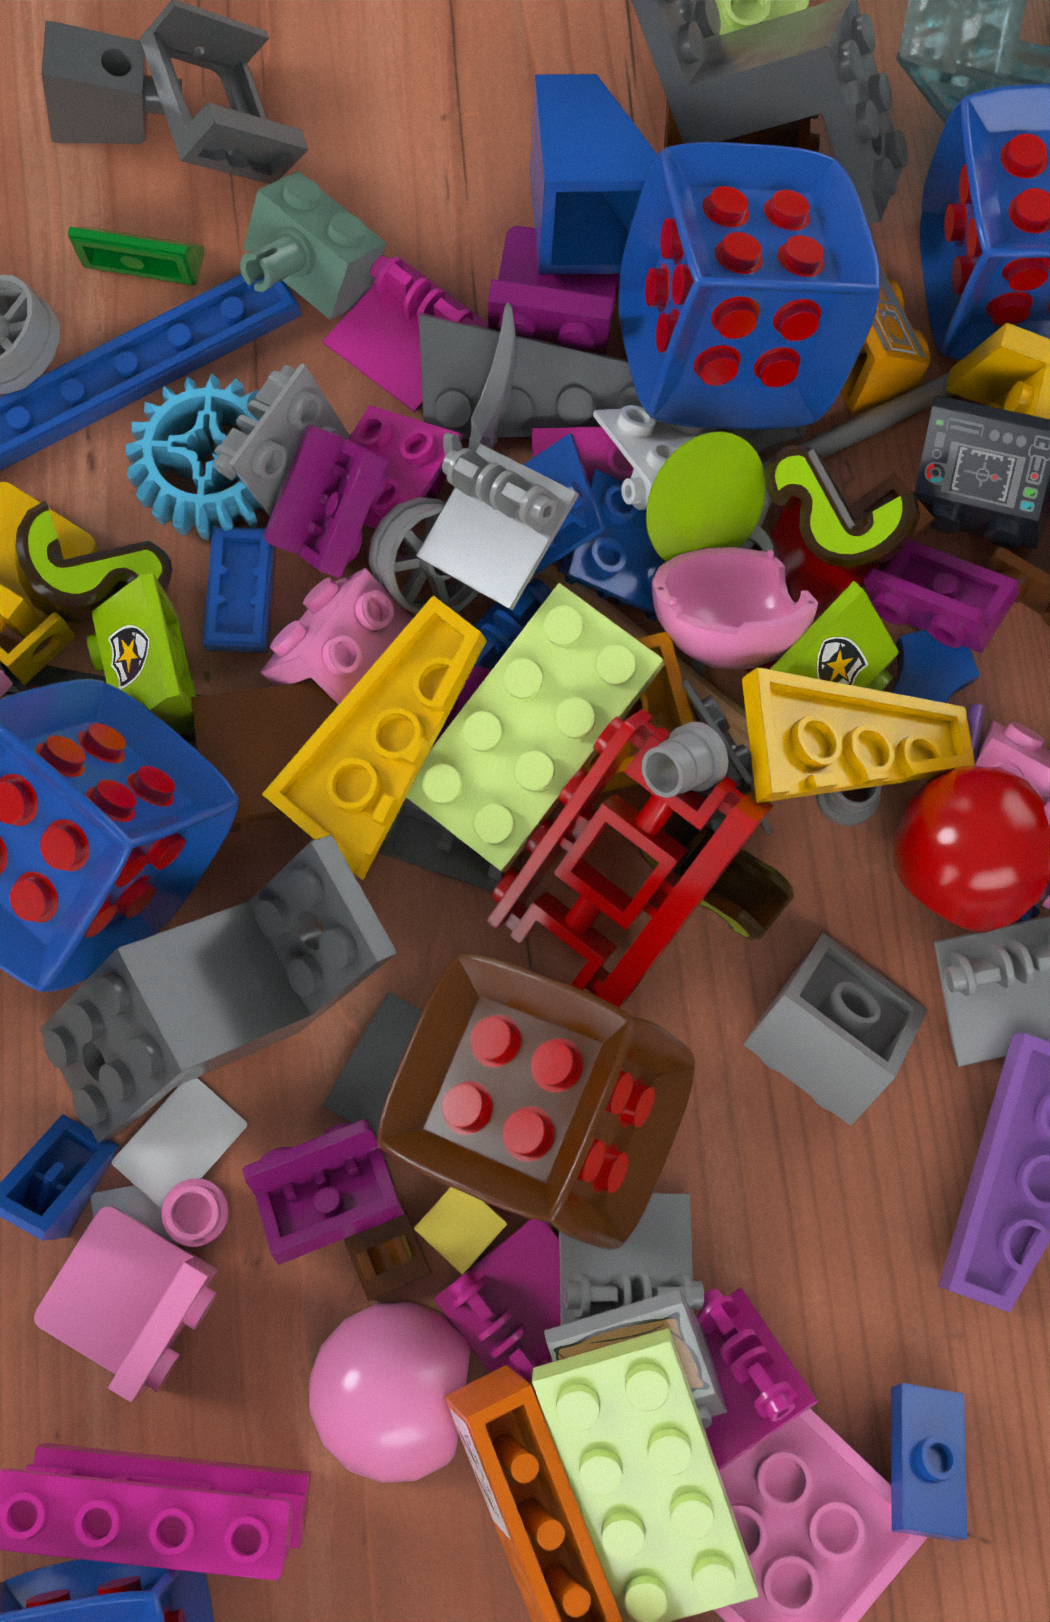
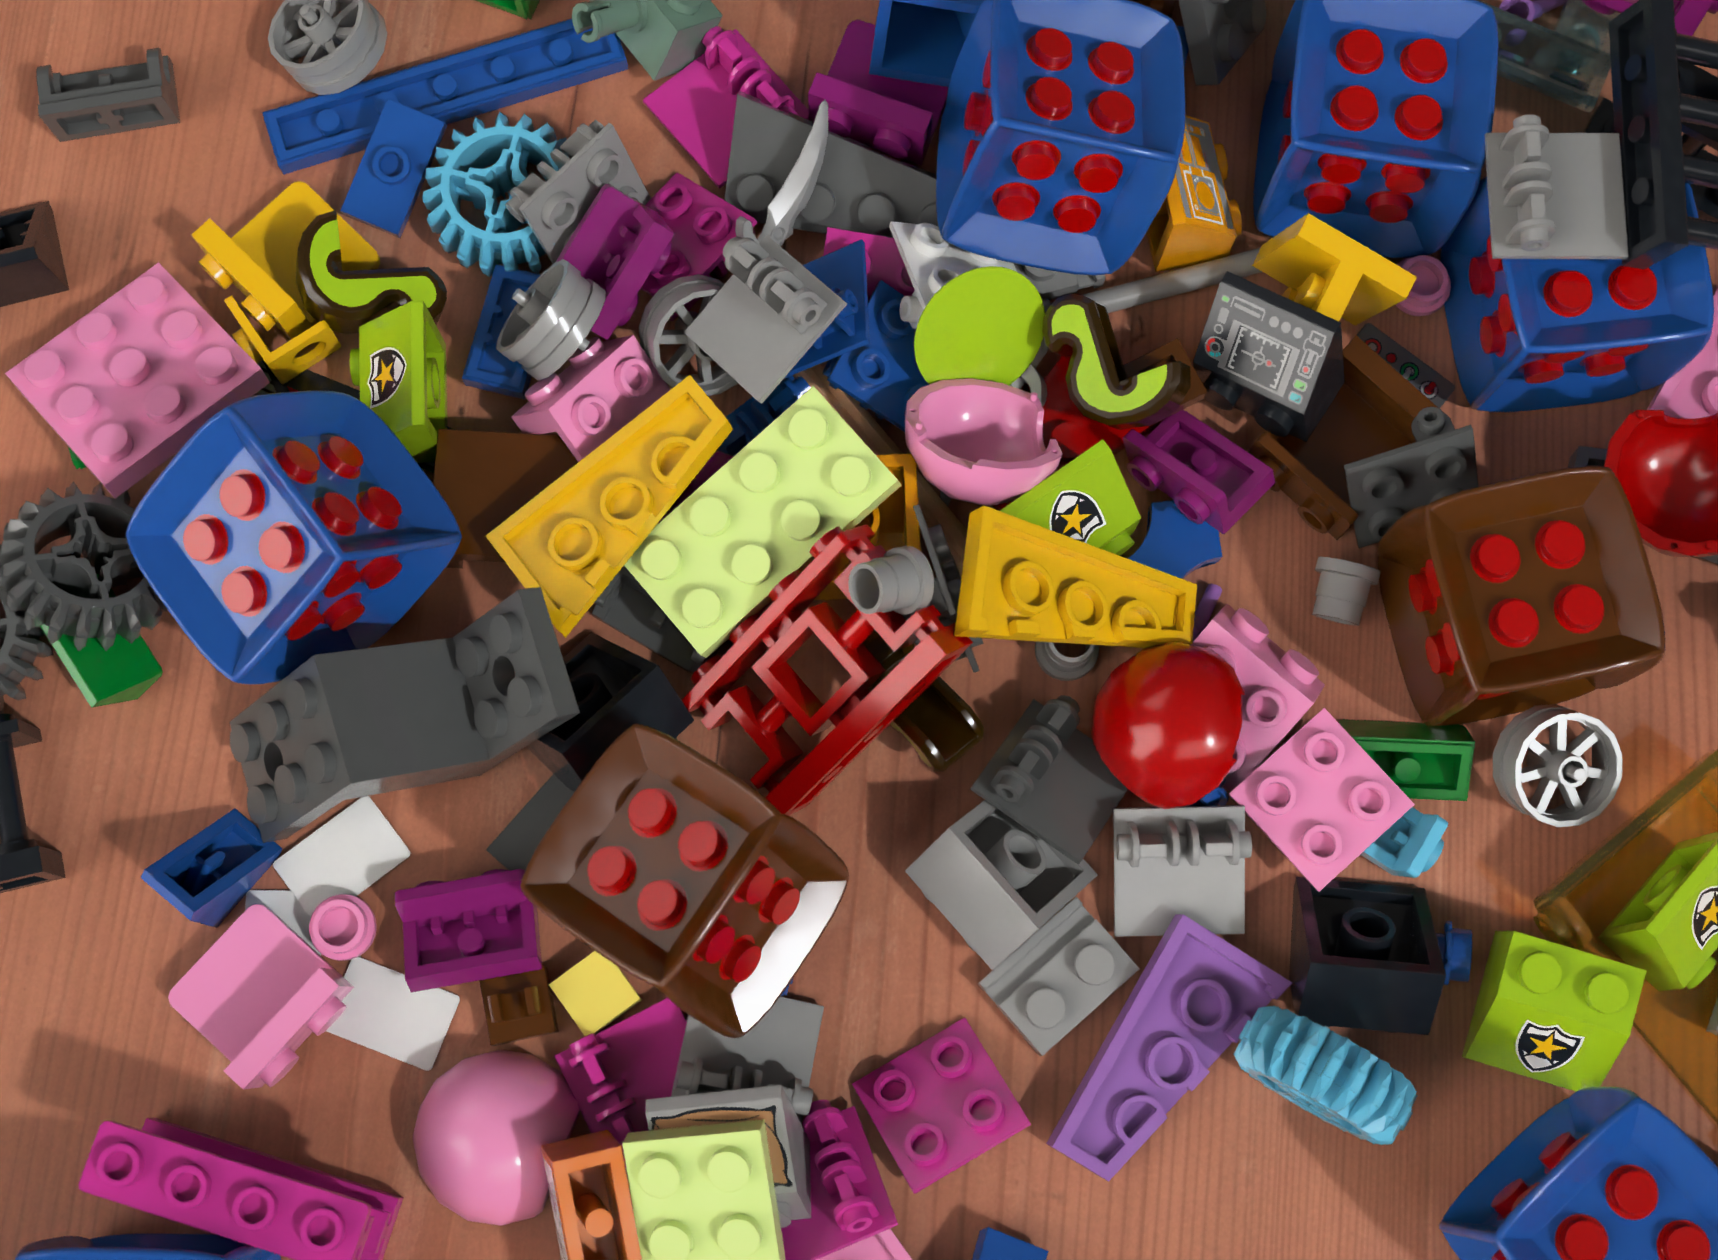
camera: 10 degrees right, 0 degrees up
none -> white sticker [326,957,460,1071]
none -> blue plate [340,98,447,238]
none -> light grey wheel [496,259,606,381]
none -> black slope [526,632,694,792]
none -> dark pink hinge [852,1018,1031,1194]
none -> dark grey hinge [970,695,1128,865]
none -> light grey plate [978,897,1140,1057]

